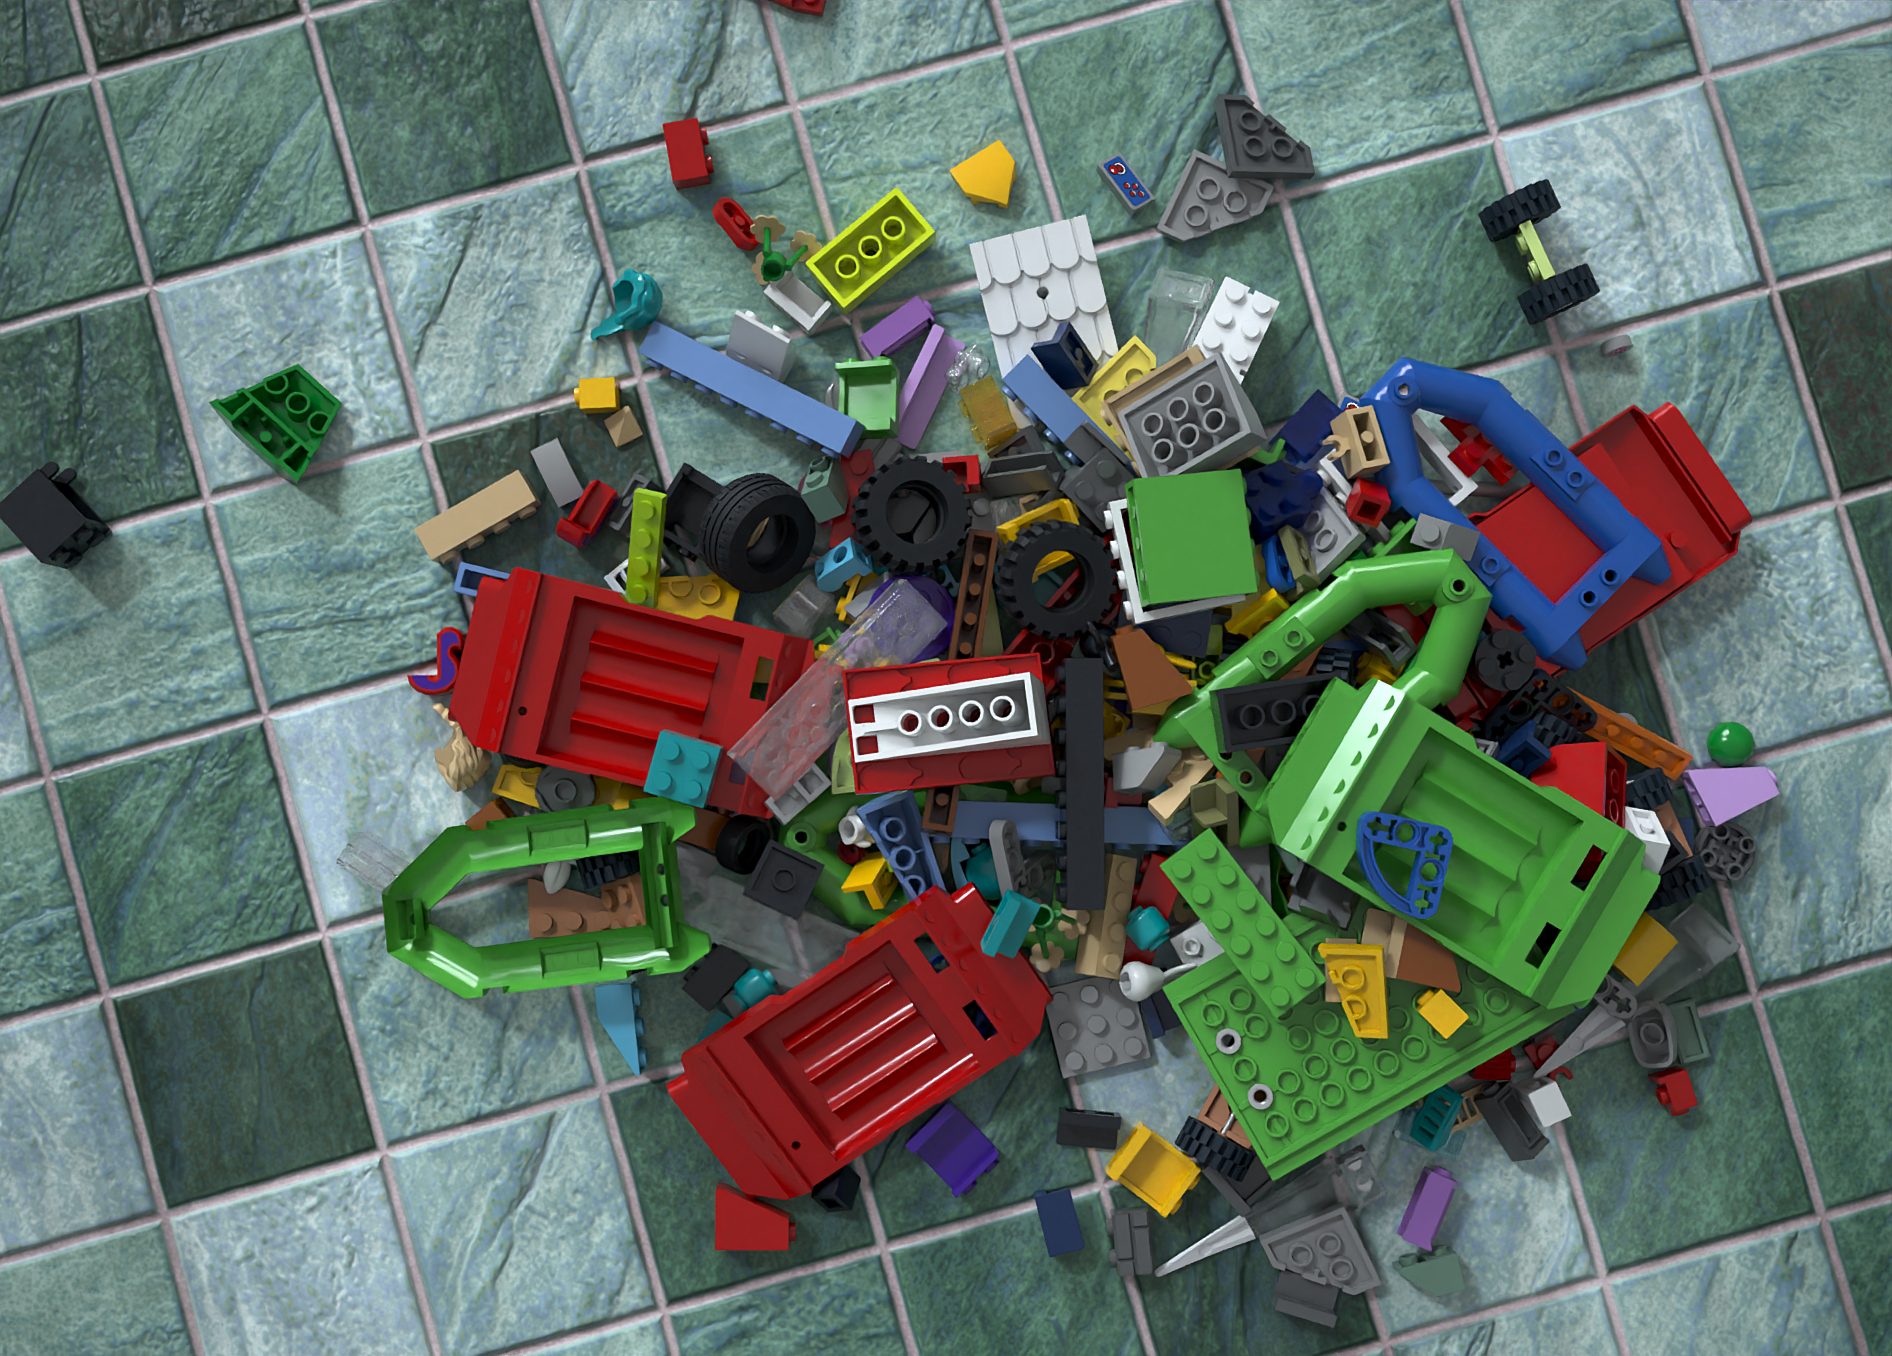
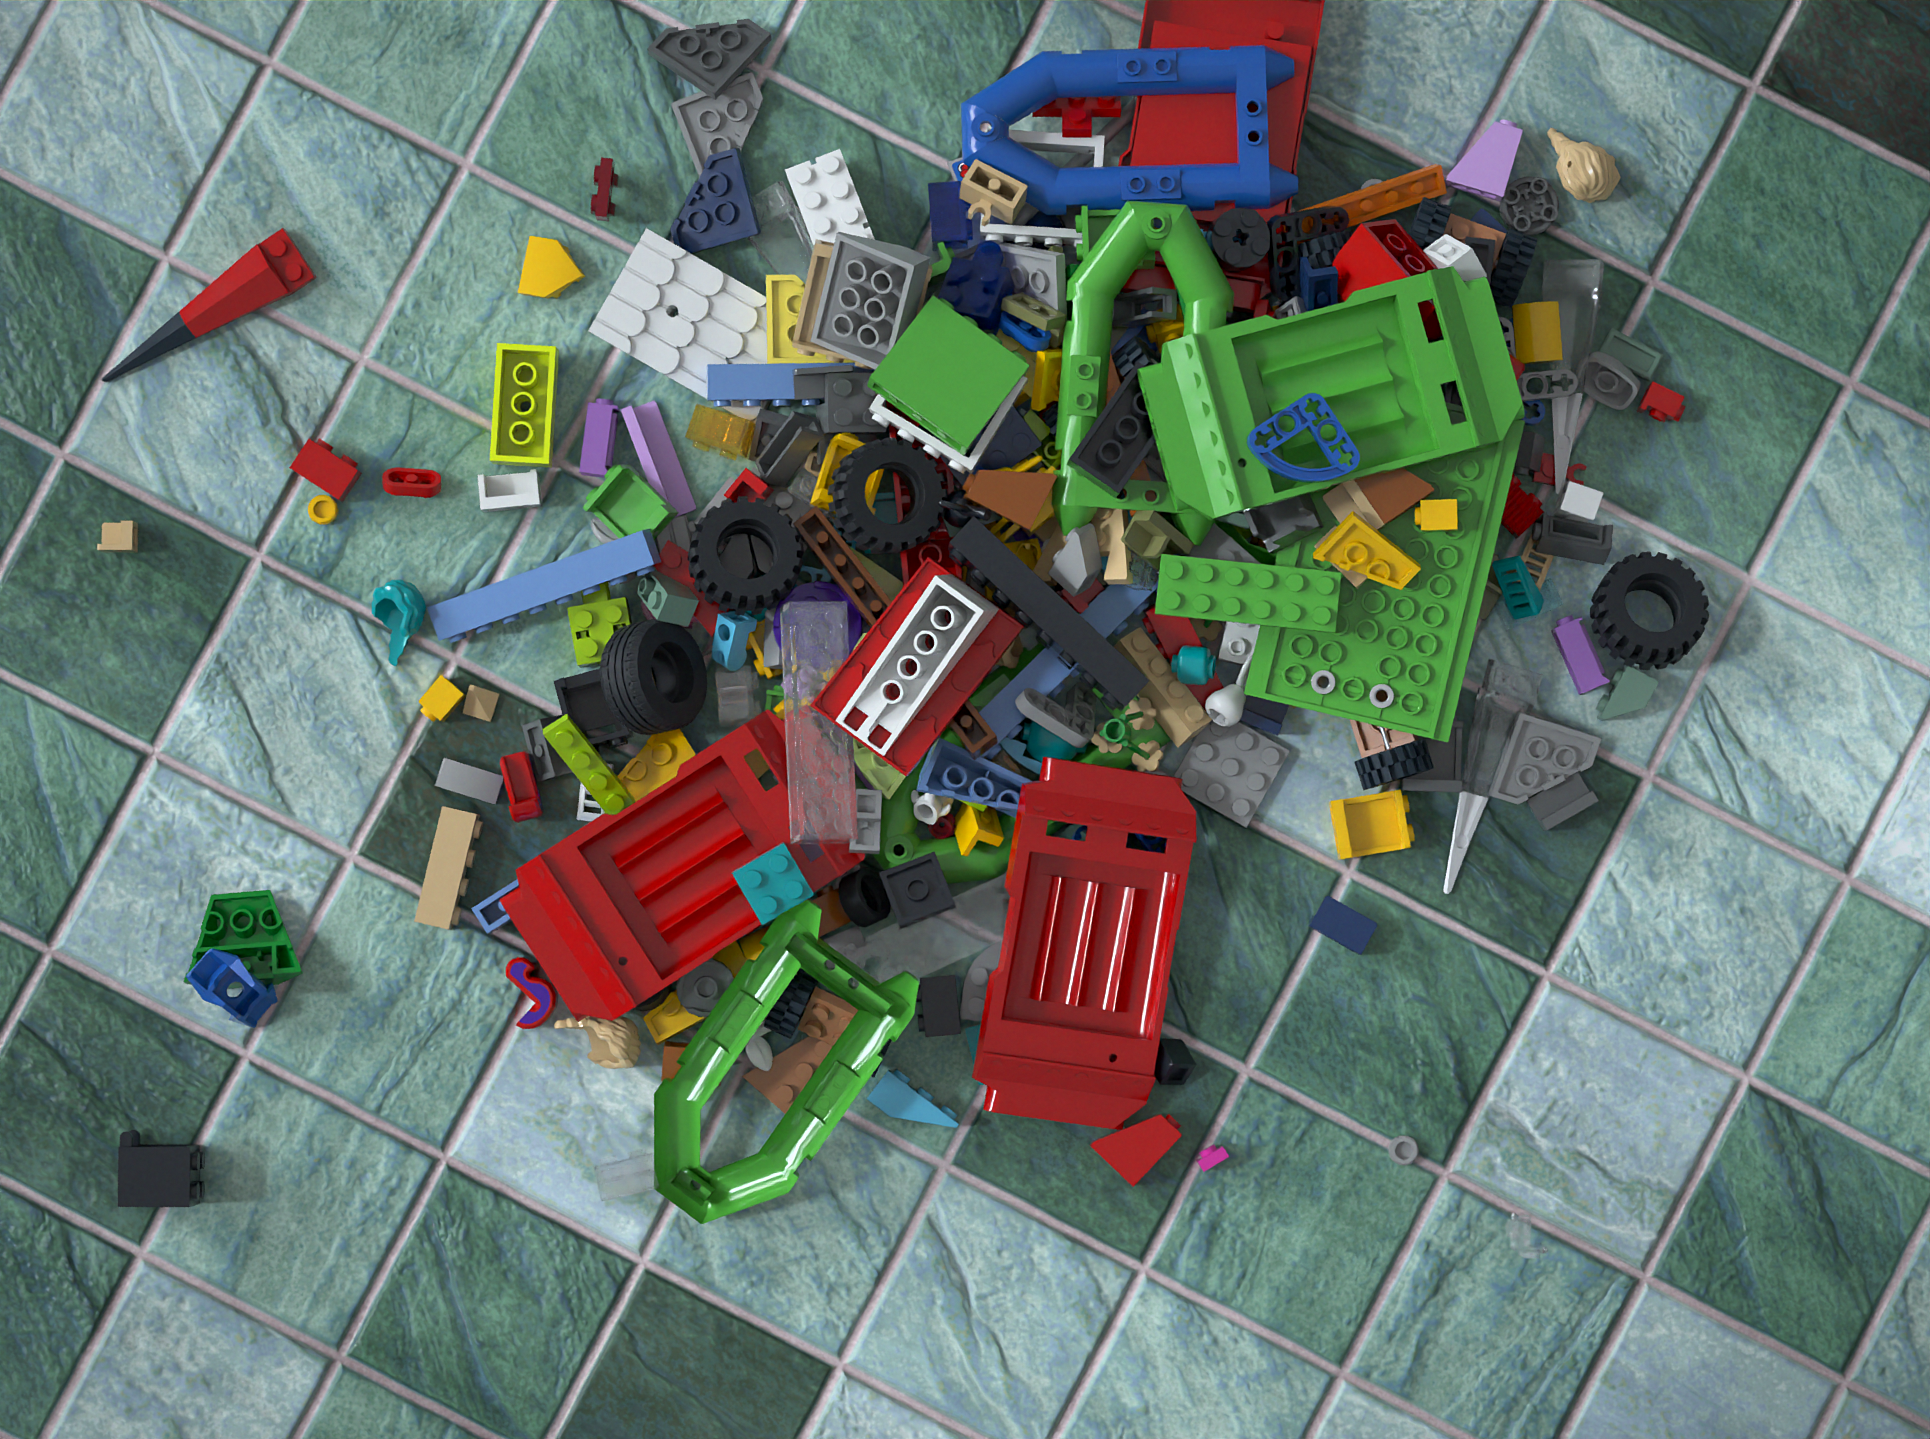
camera: 45 degrees left, 0 degrees up
white slope [725,310,797,384] -> none
teal head [732,968,778,1011] -> none
plant [750,215,822,285] -> none
dark purple panel [905,1098,1000,1198] -> none
clear plate [944,344,990,395] -> none
teal panel [980,888,1040,958] -> none
dark blue panel [1031,321,1099,390] -> none
black panel [1056,1107,1121,1150] -> none
slope [1096,152,1155,217] -> none
dark grey brick [1105,1206,1154,1277] -> none
red brick [1345,477,1391,528] -> none
light grey slope [1410,513,1481,561] -> none
green hair [1706,722,1755,768] -> none
none -> tan panel [97,521,138,553]
none -> blue piece [186,948,278,1028]
none -> yellow tile [308,495,339,525]
none -> lime brick [567,581,632,668]
none -> dark red plate [591,157,619,222]
none -> dark blue plate [670,148,762,254]
none -> dark pink plate [1196,1144,1229,1172]
none -> tan hair [1547,128,1621,203]
none -> black tyre [1590,551,1709,670]

